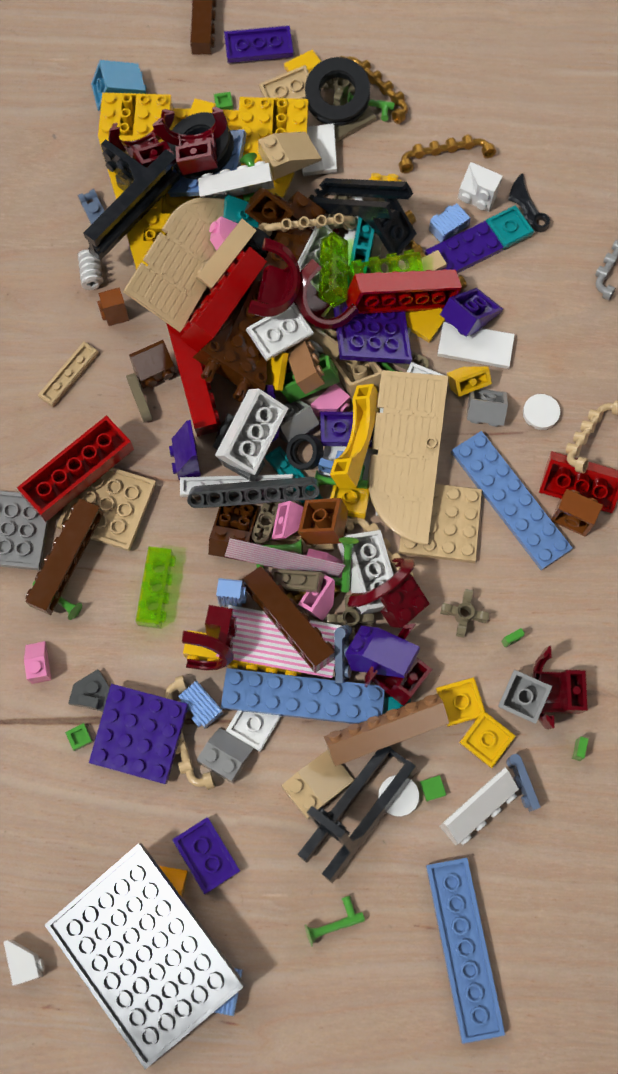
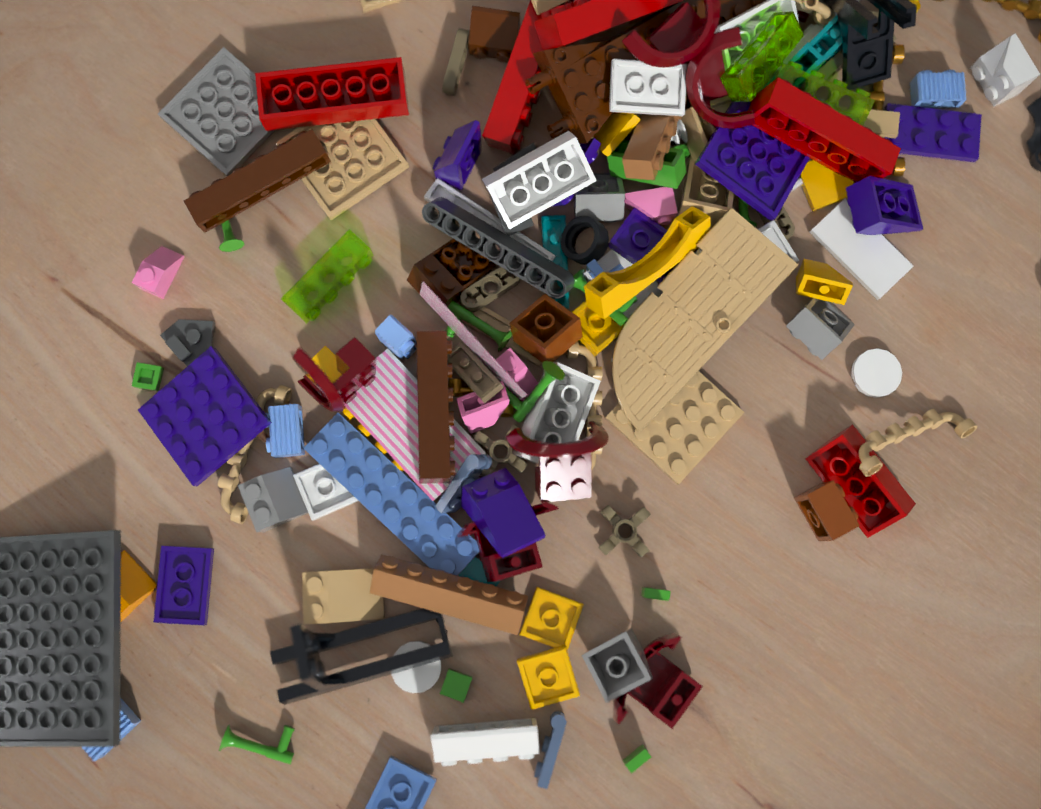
camera: 35 degrees right, 10 degrees up
bright pink slope [272,501,304,541] -> none
medium blue plate [451,431,573,571] -> none
teal plate [486,205,534,249] -> none

